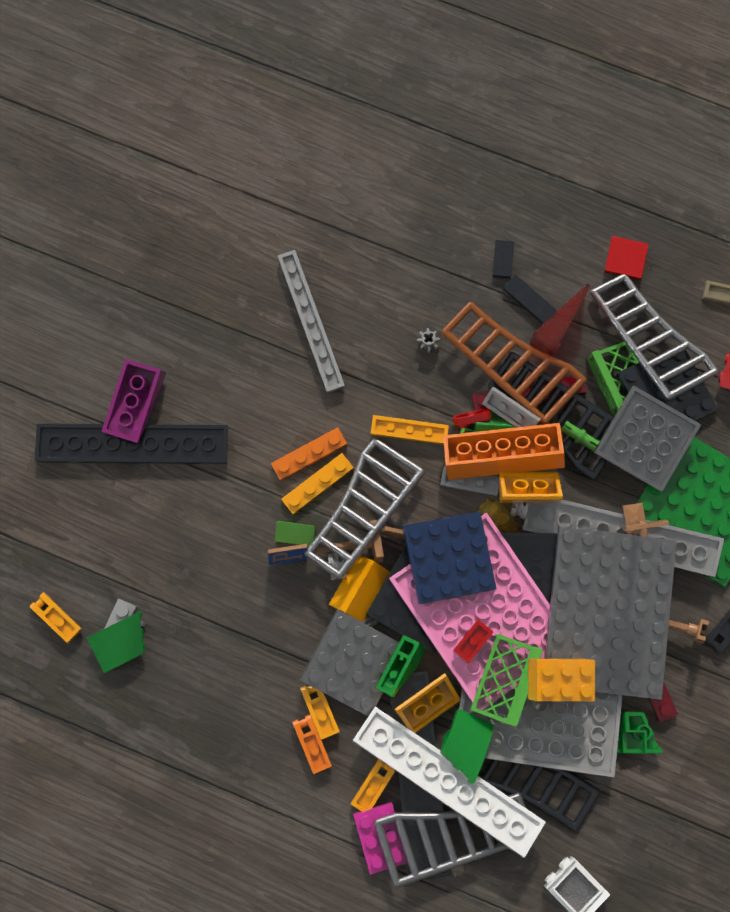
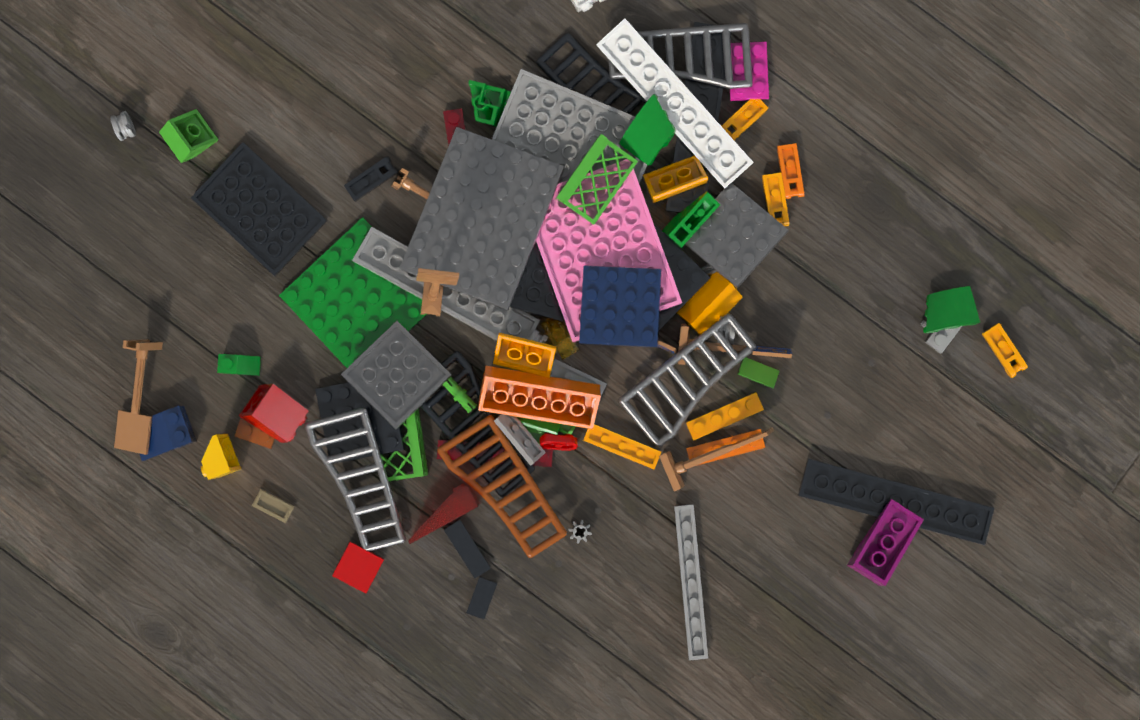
camera: 165 degrees left, 10 degrees up
red plate [453,619,493,663] -> none
light orange brick [528,658,595,701] -> none
none -> medium nougat piece [659,427,774,491]

